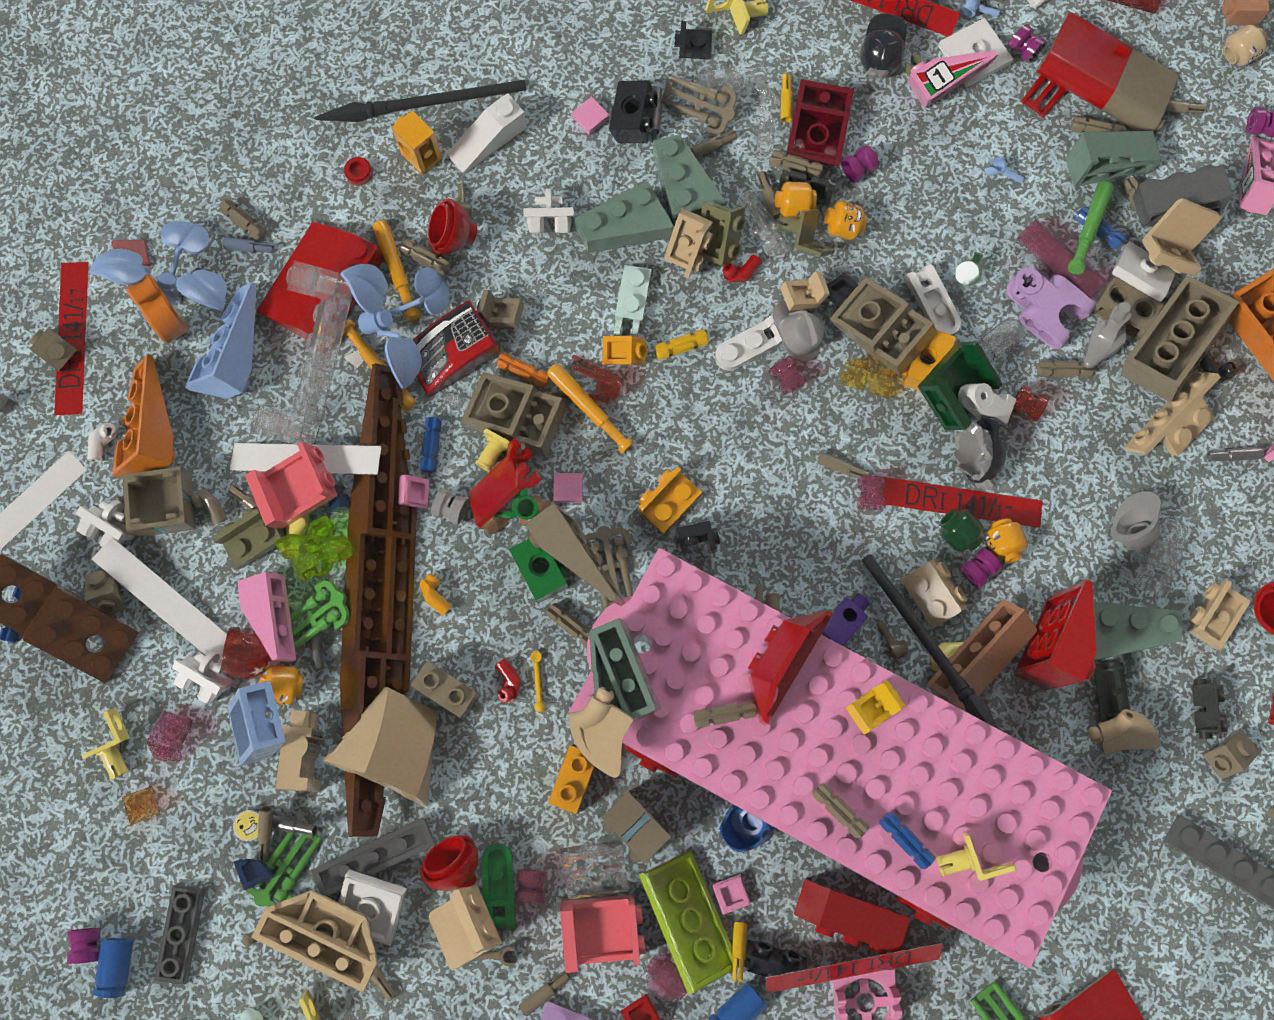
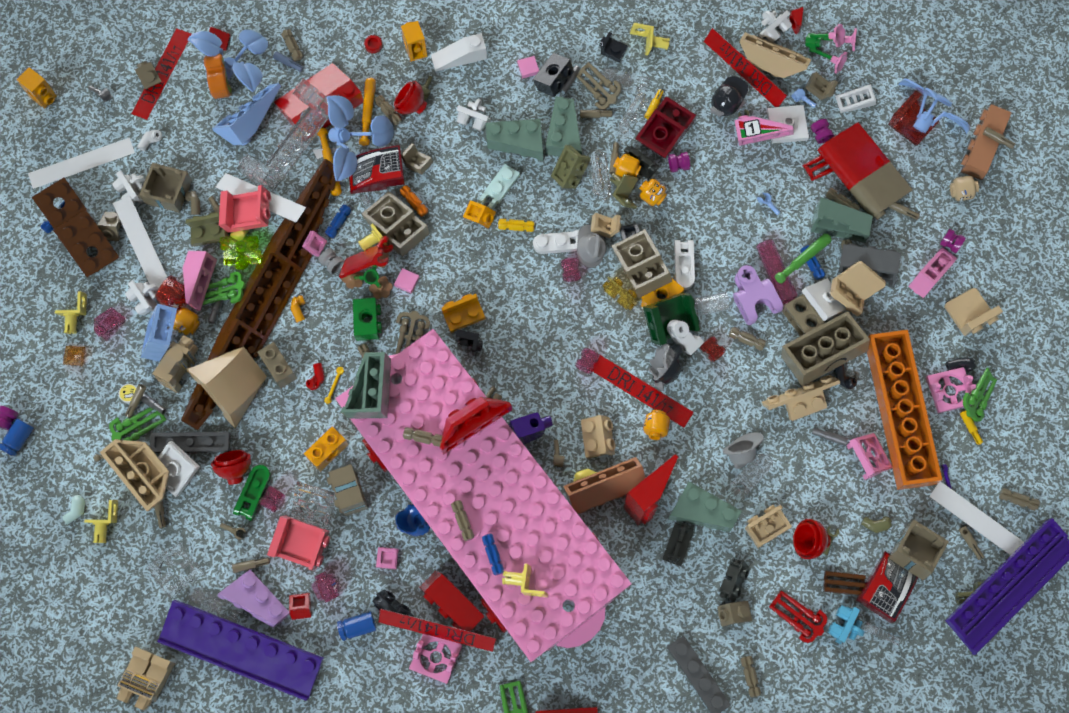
camera: 25 degrees right, 5 degrees down
orange wedge [112,354,175,477] -> none
dark grey tile [154,885,205,985] -> none
dark blue tile [233,859,276,891] -> none
black piece [314,79,526,122] -> none
dark blue tile [329,484,350,512] -> none
tan bracket [429,885,502,970] -> none
dark tan wedge [525,503,625,606] -> none
light orange piece [547,363,634,454] -> none
clear red plant [552,355,623,403] -> none
tan arm [569,687,634,778] -> none
lime tile [639,850,739,994] -> none
tan bracket [664,208,713,279] -> none
red arm [722,254,762,283] -> none
yellow pin [732,922,747,982] -> none
dark tan axle [769,150,823,178] -> none
dark tan pin [817,452,869,481] -> none
yellow bracket [845,680,905,735] -> none
black piece [862,554,998,729] -> none
dark green head [939,509,984,552] -> none
piece [956,252,983,286] -> none
magenta wheel [960,548,1002,589] -> none
light grey animal [1083,302,1131,368] -> none
tan arm [1088,709,1161,755] -> none

